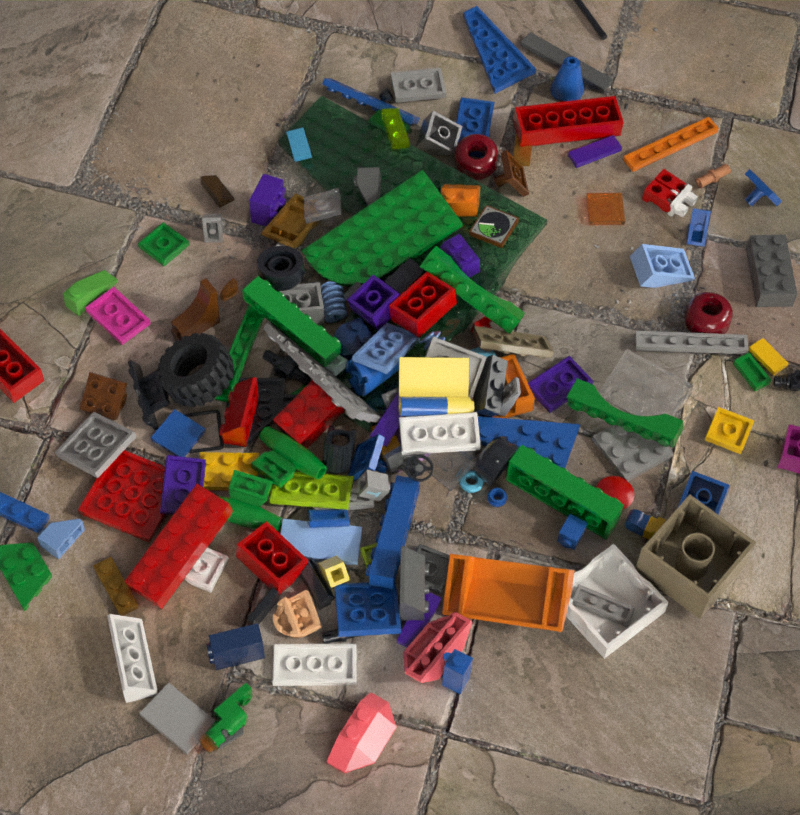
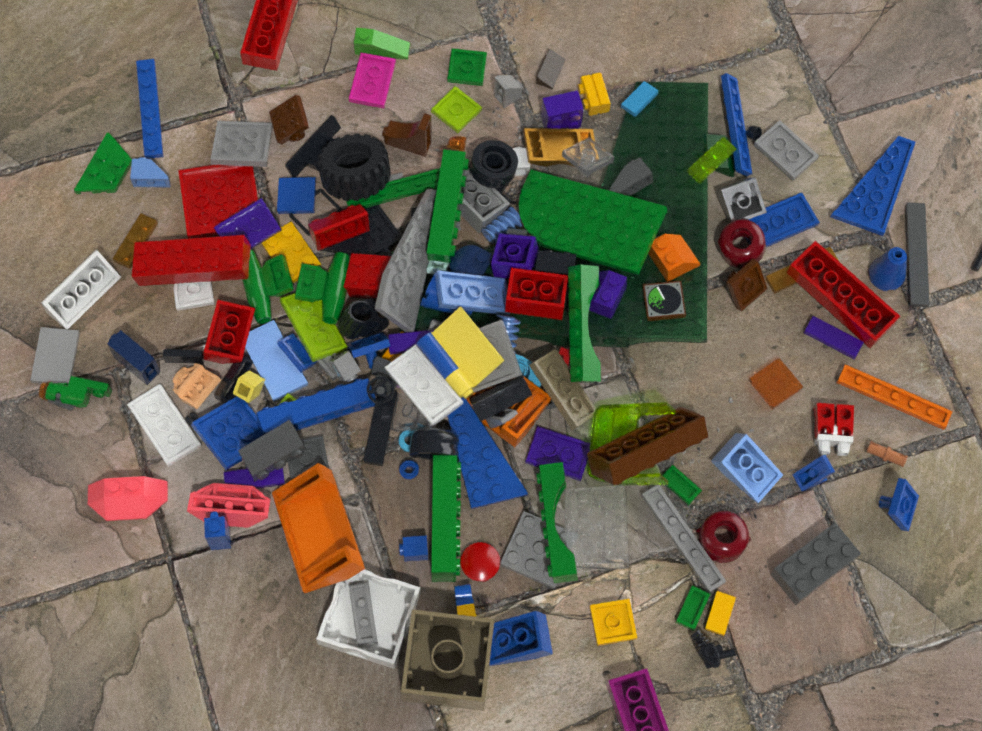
camera: 55 degrees right, 10 degrees up
none -> black tile [364,391,398,466]
none -> lime tile [431,86,482,133]
none -> yellow brick [577,73,611,116]
none -> clear neon green windscreen [587,402,676,486]
none -> reddish brown brick [587,407,708,485]
none -> green tile [659,465,702,506]

